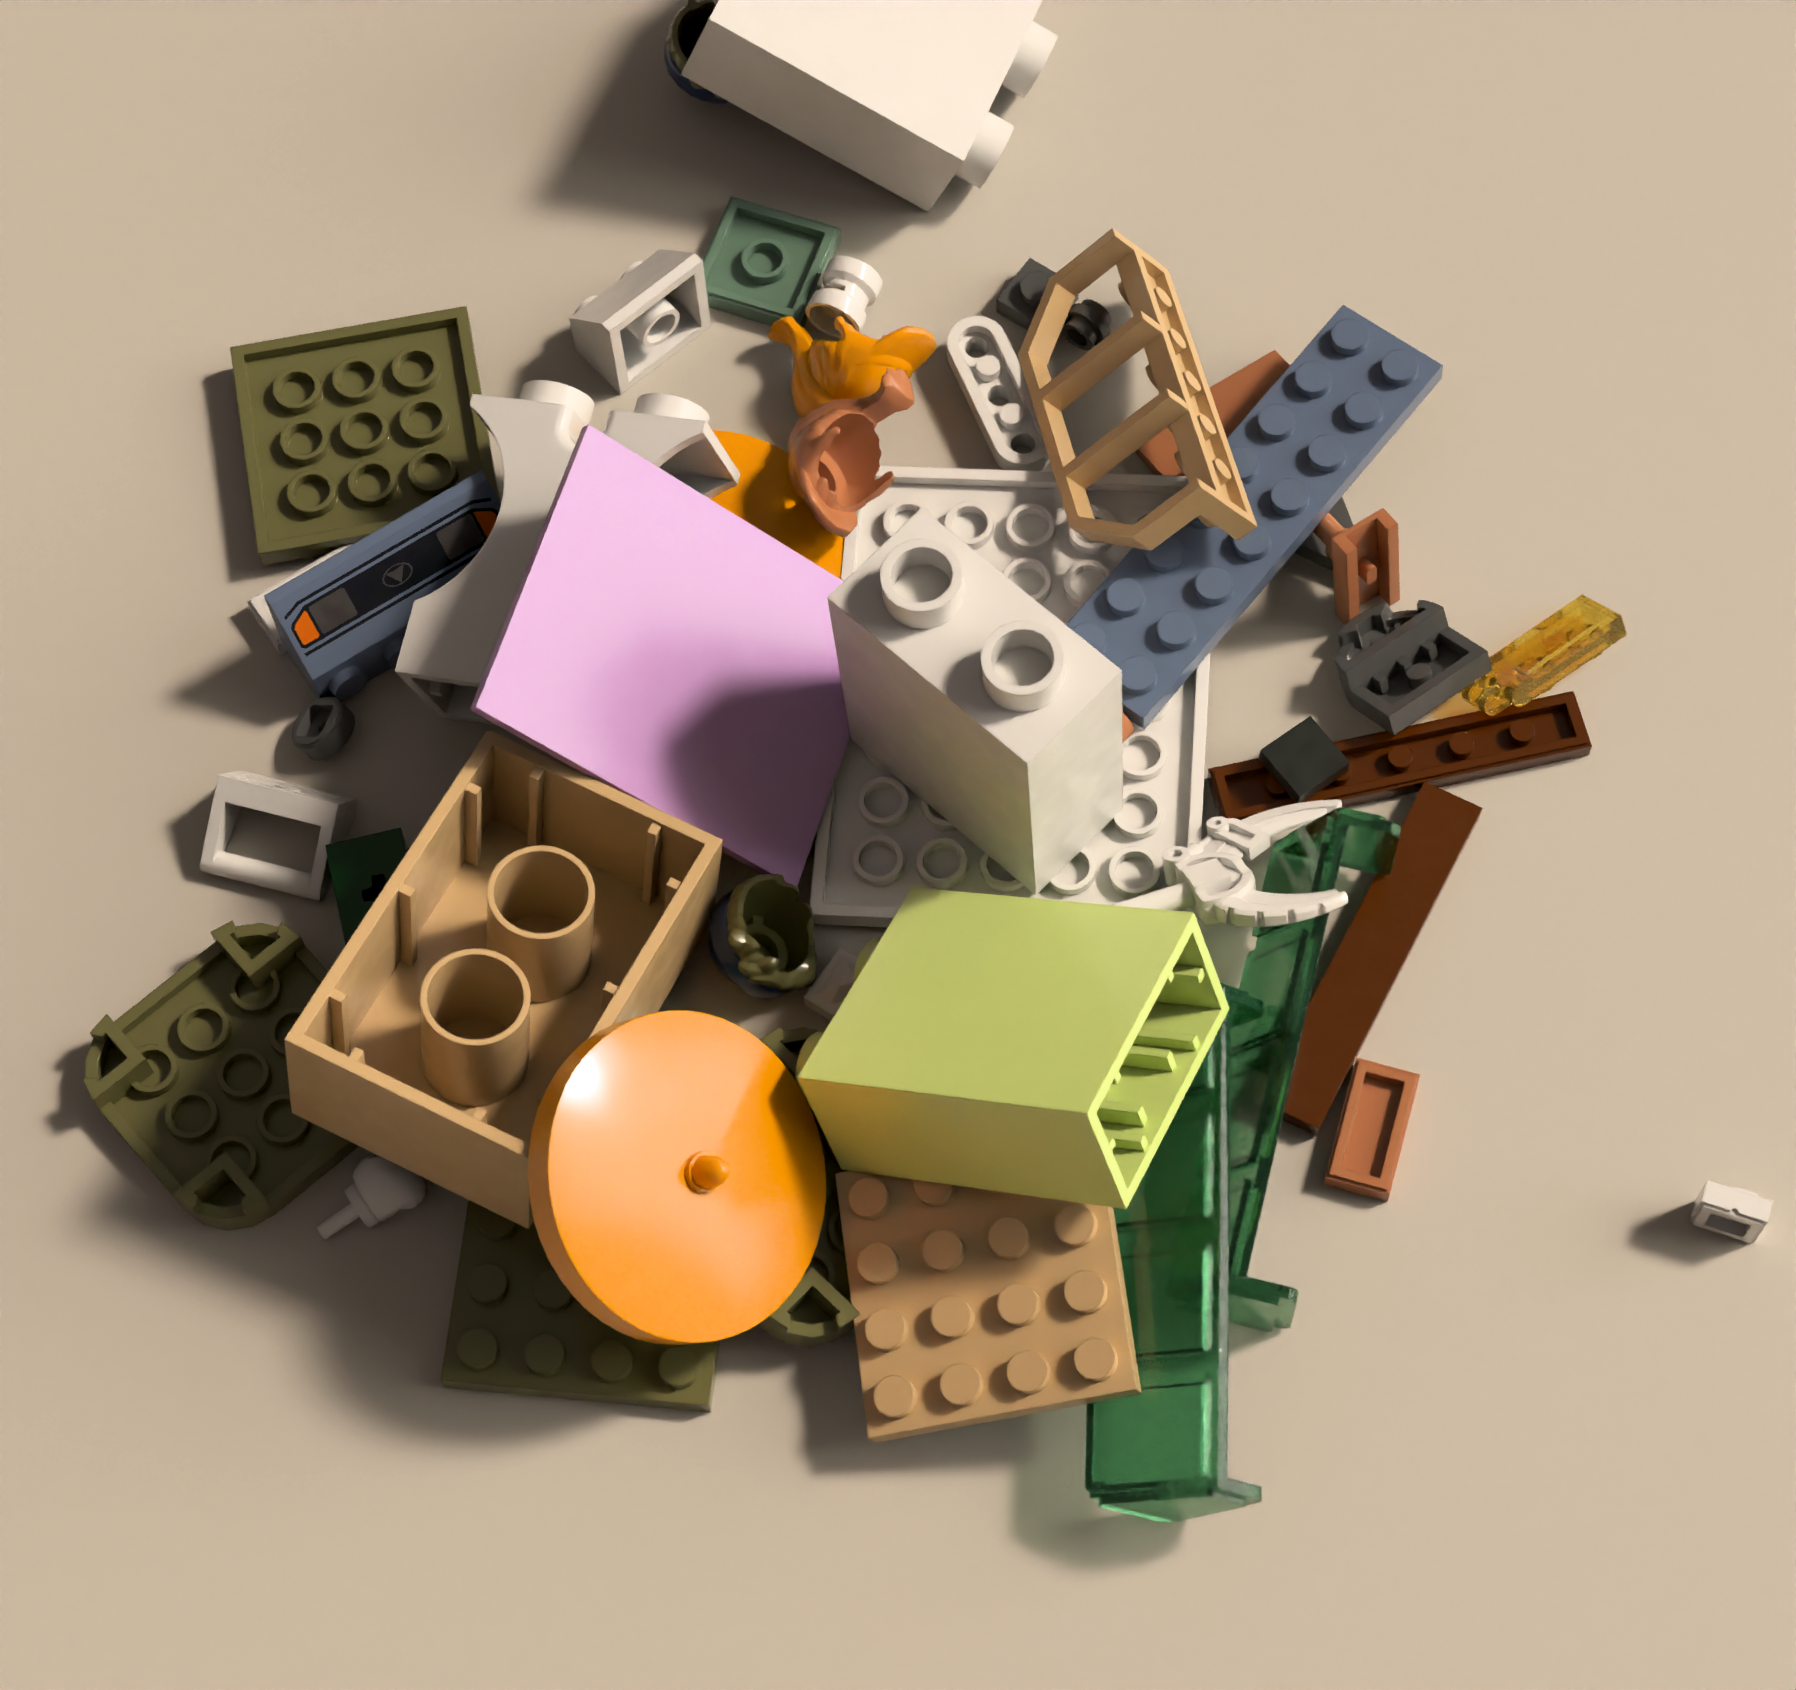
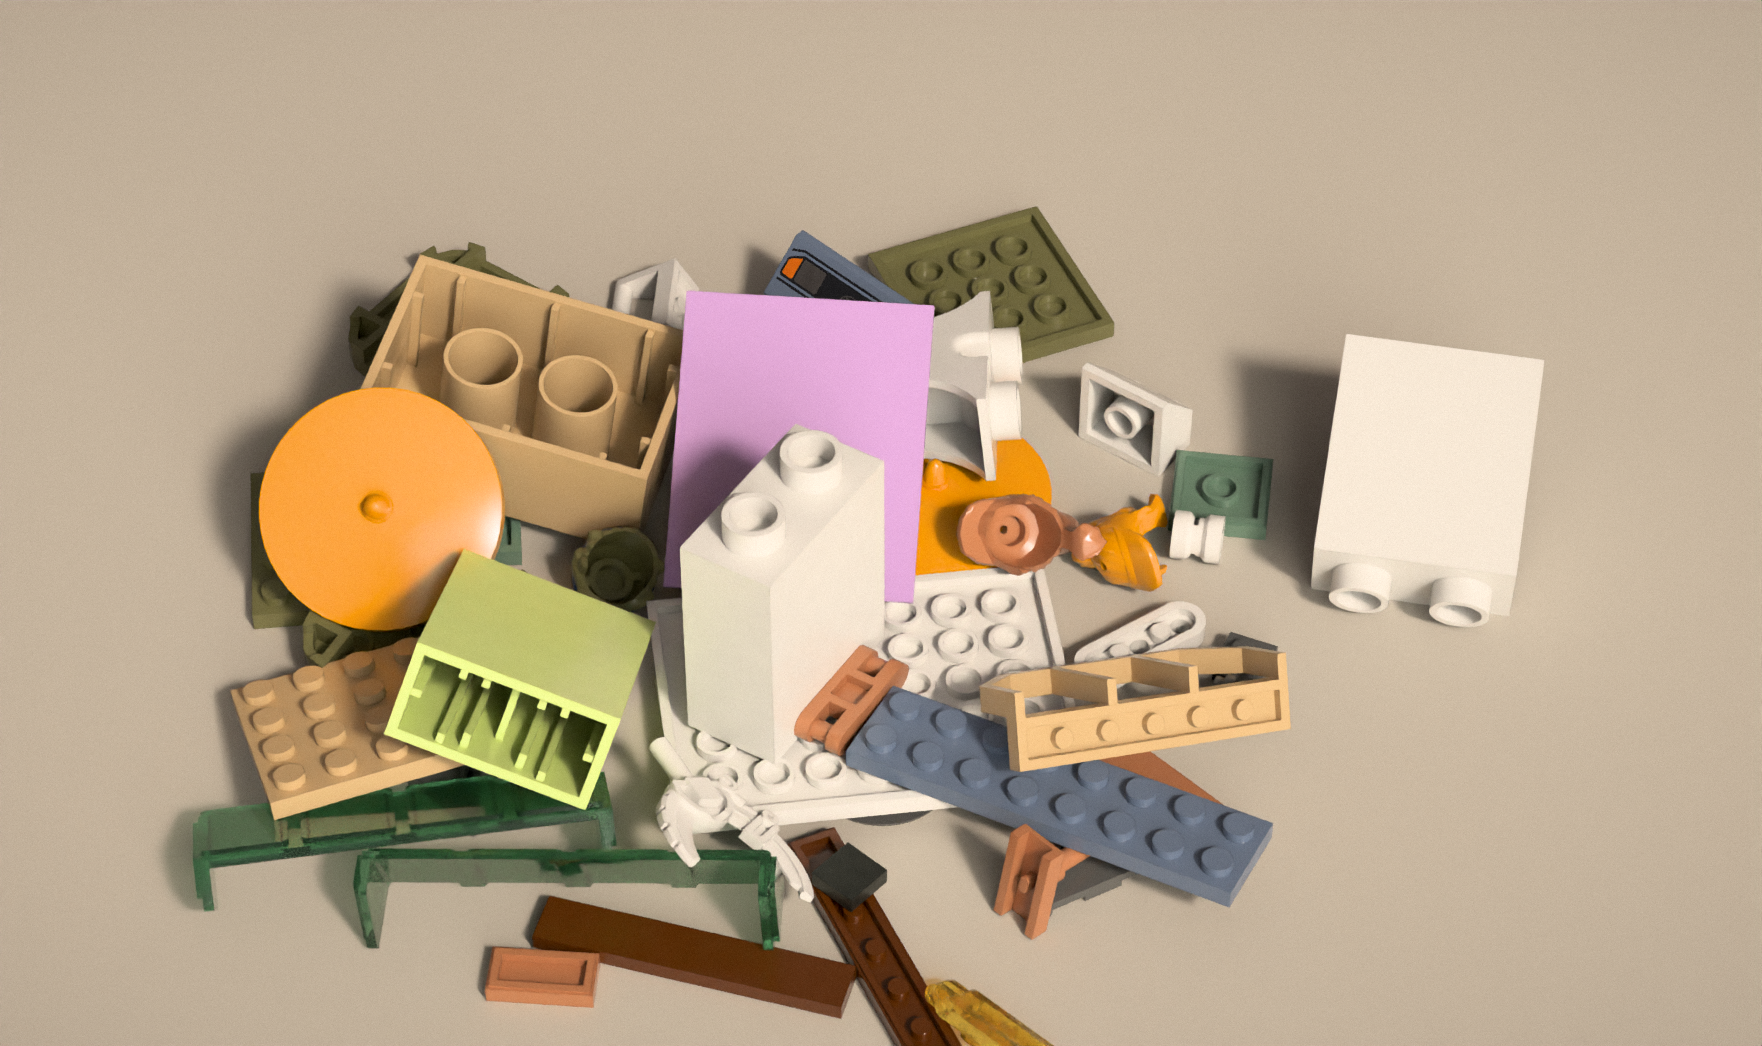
camera: 75 degrees right, 20 degrees down
dark grey slope [1334,600,1492,735] -> none

